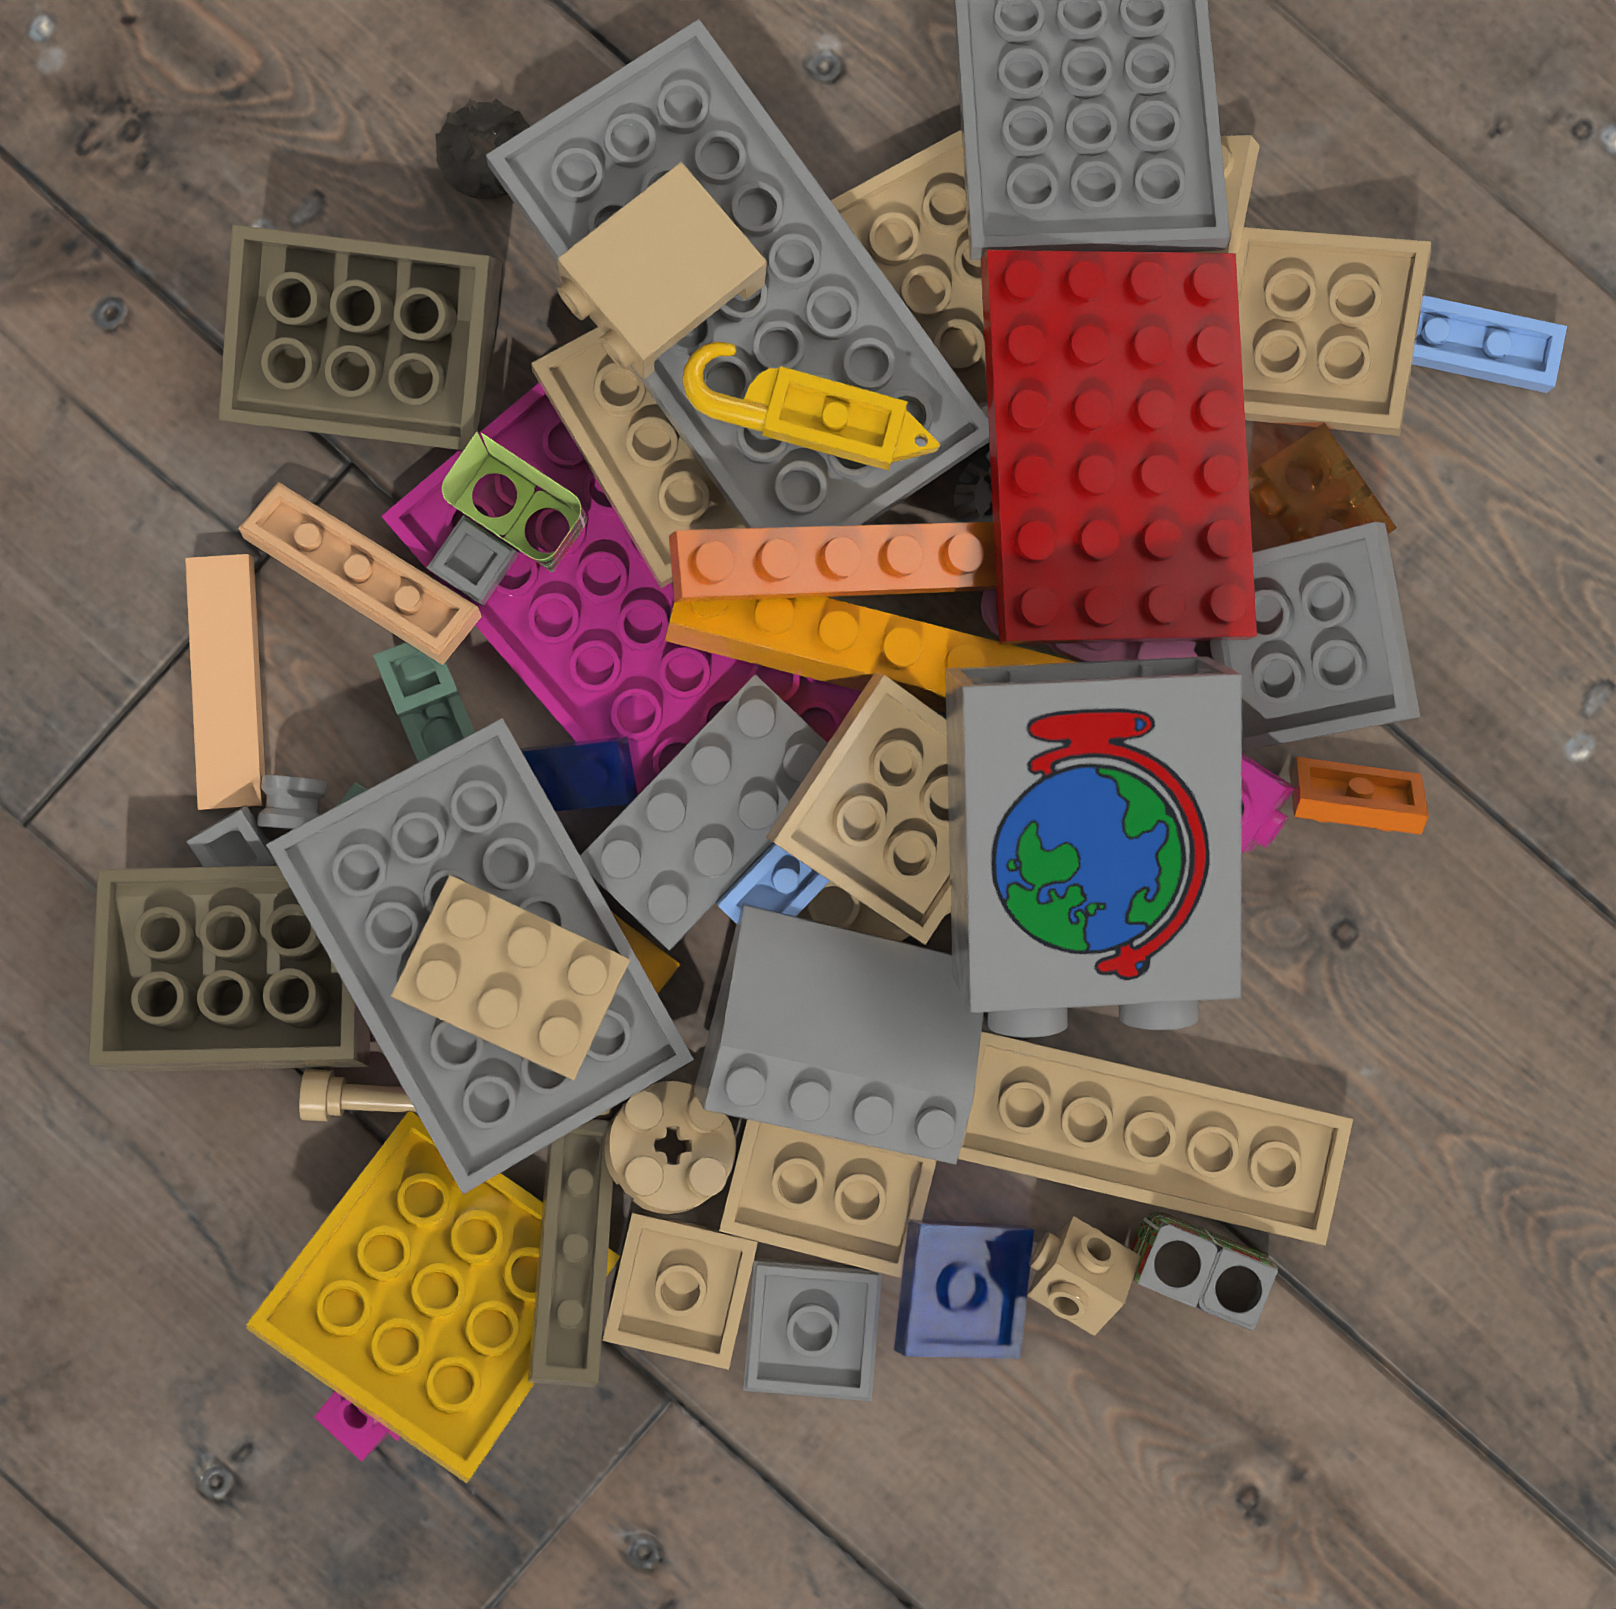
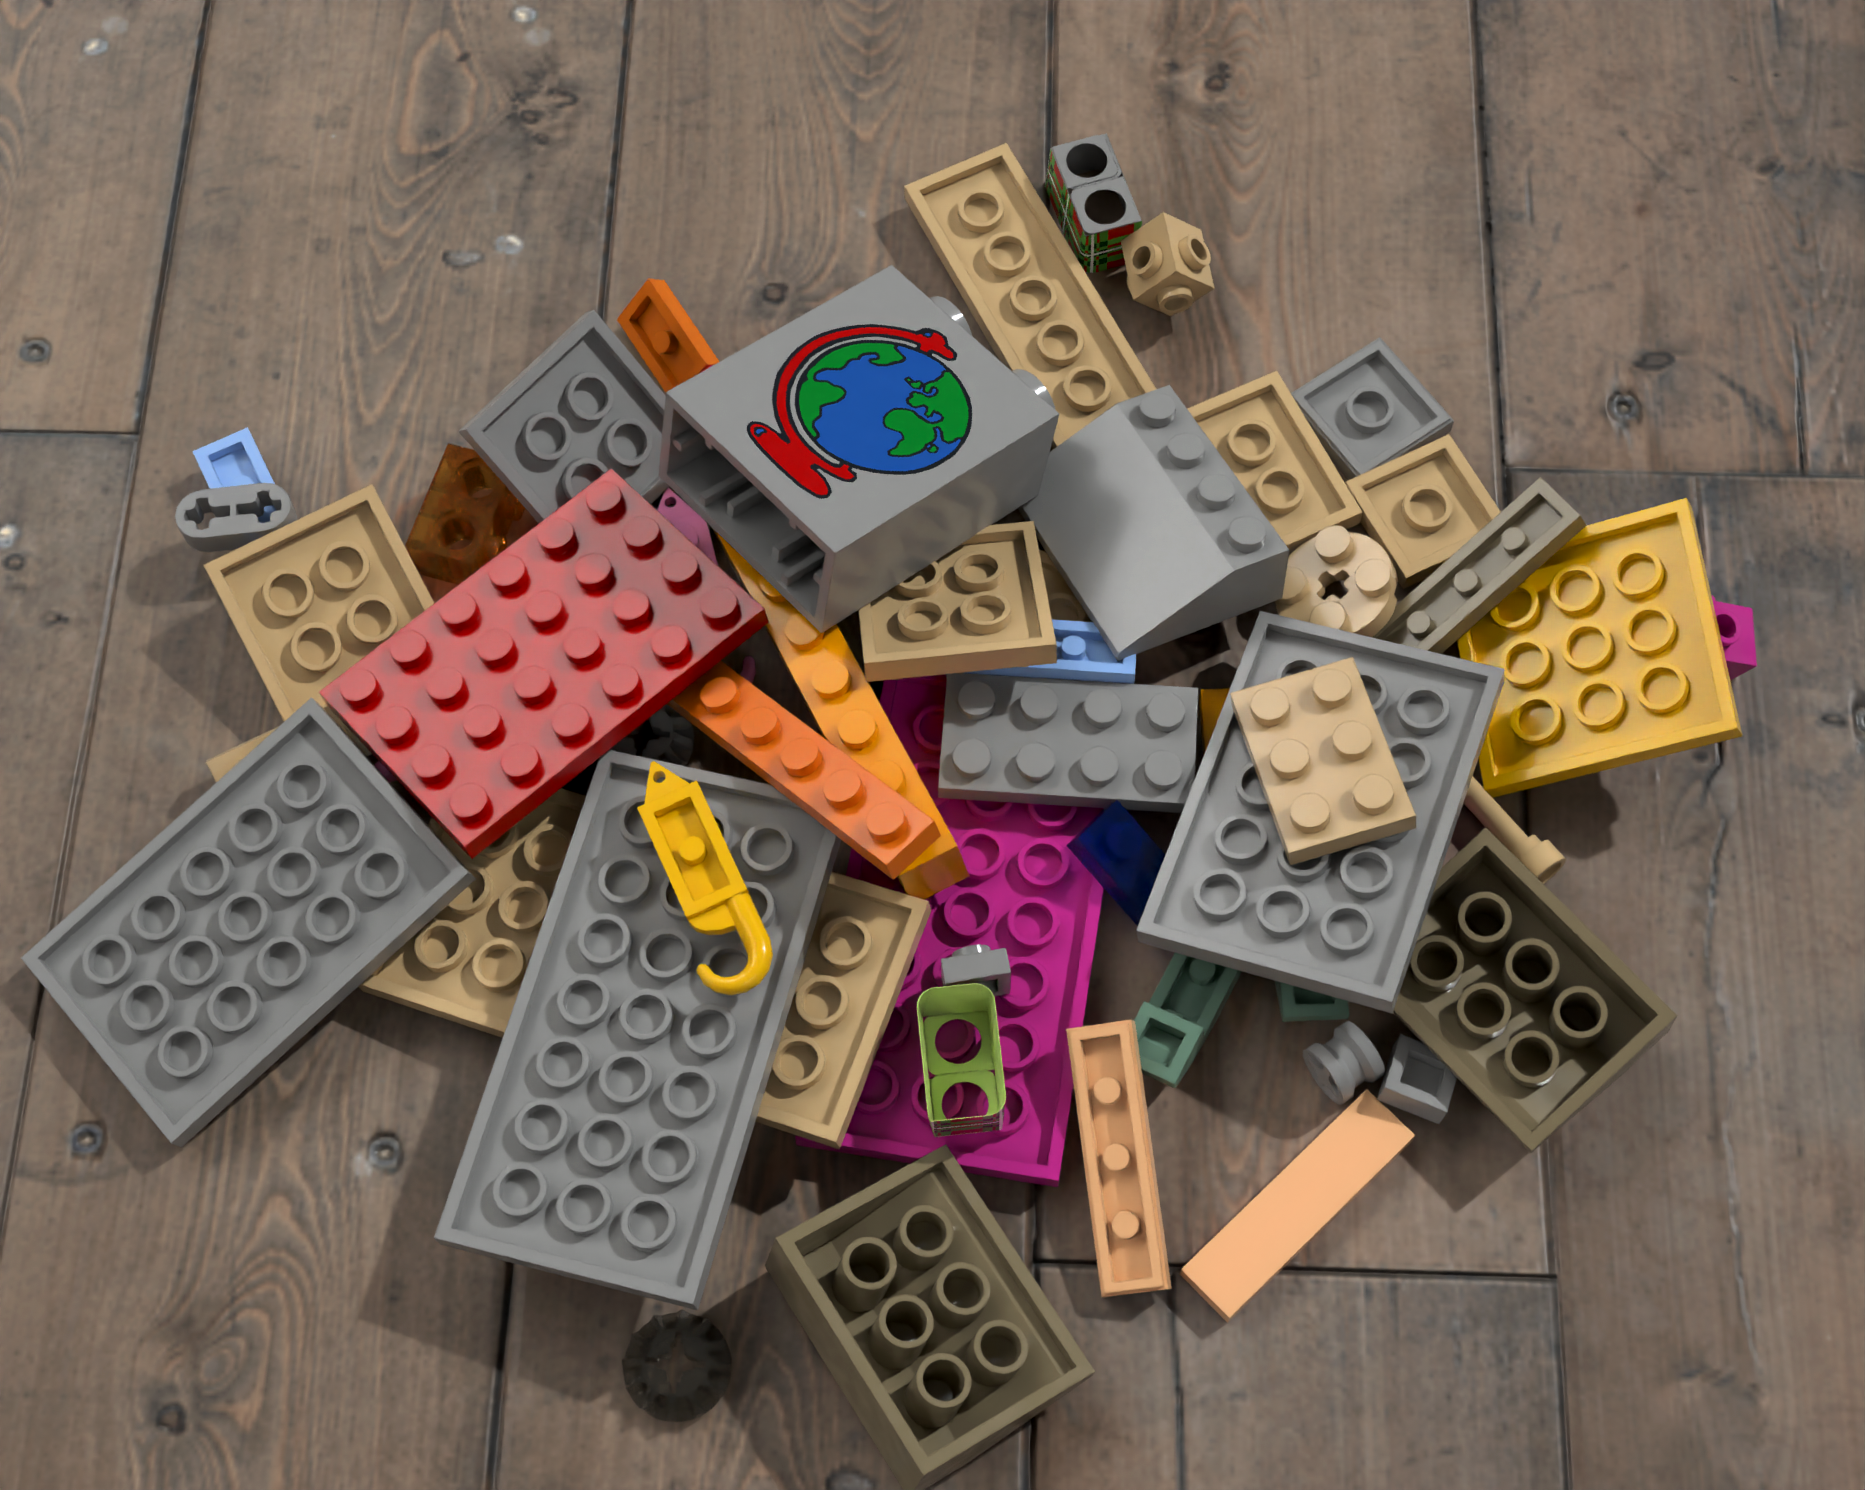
camera: 125 degrees left, 20 degrees down
light grey tile [427,515,519,607] -> none
tan panel [557,162,767,379] -> none
clear blue plate [894,1219,1034,1359] -> none
none -> light grey beam [175,483,298,552]
none -> light grey plate [941,944,1011,996]

